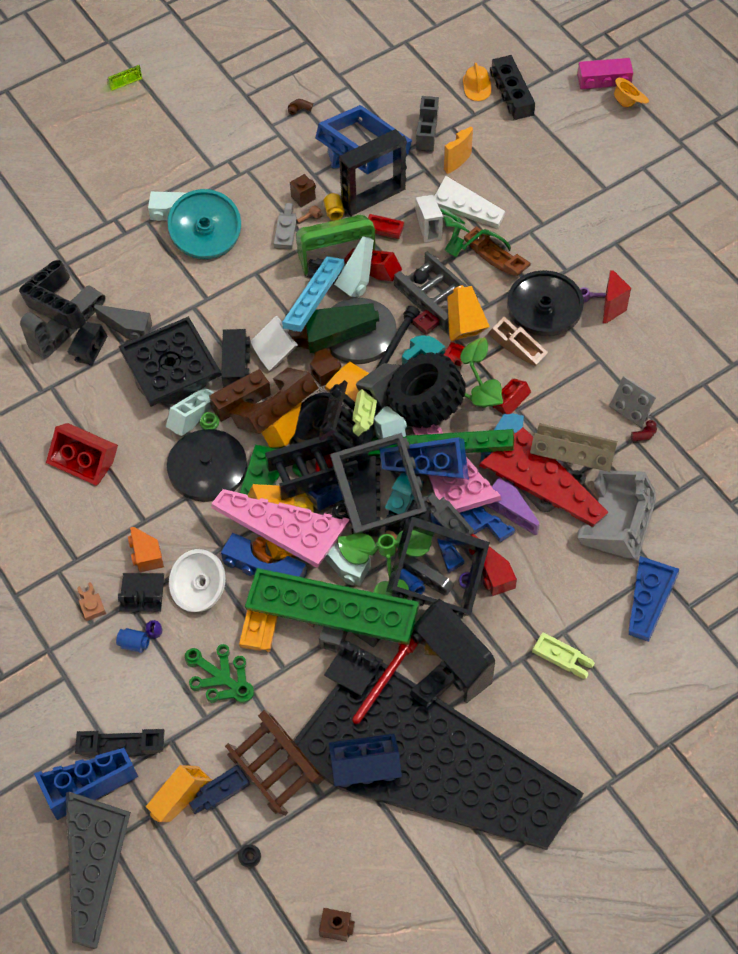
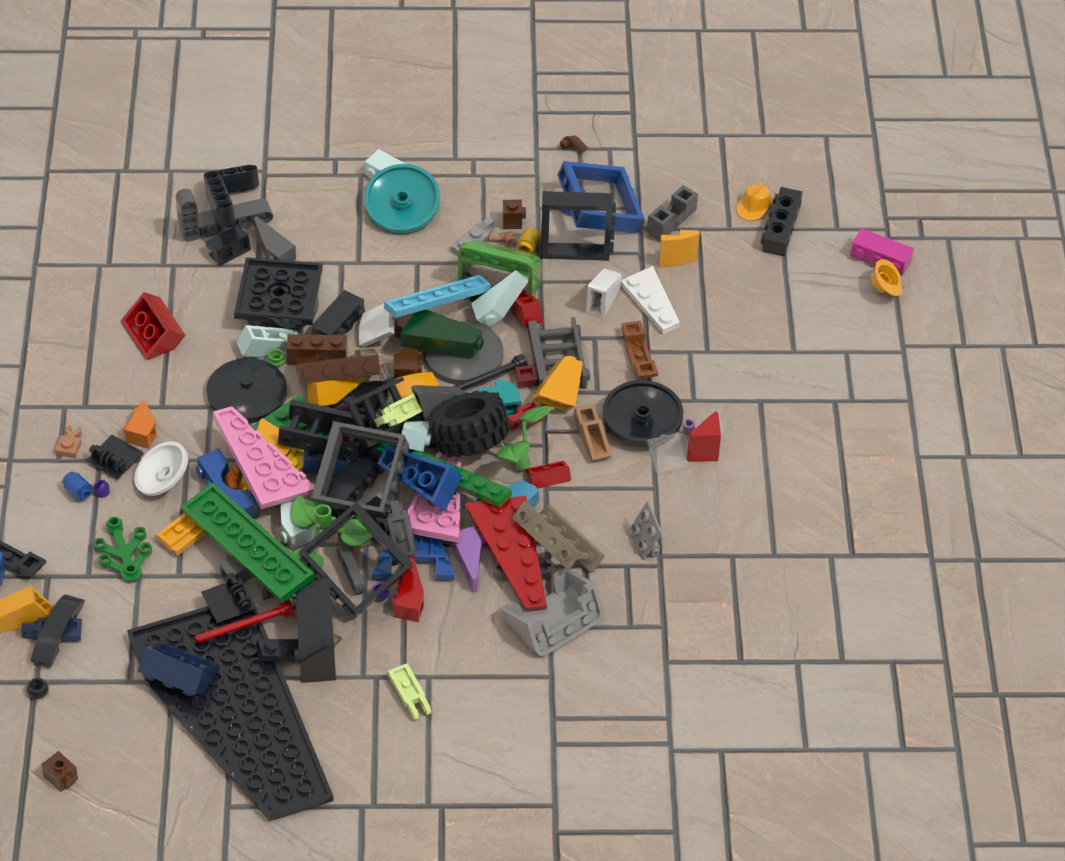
camera: 30 degrees right, 10 degrees down
clear neon green slope [107,65,143,91] -> none
reddish brown fence [225,710,325,816] -> none
red plate [368,214,404,239] -> none
teal brick [385,472,425,514] -> none
blue cone [399,568,425,594] -> none
black hinge [413,268,429,285] -> none
green plant [439,207,511,257] -> none
blue wing [629,556,679,642] -> none
dark red arm [631,420,657,442] -> none
none -> black slope [31,594,85,667]
none -> clear piece [647,432,688,474]

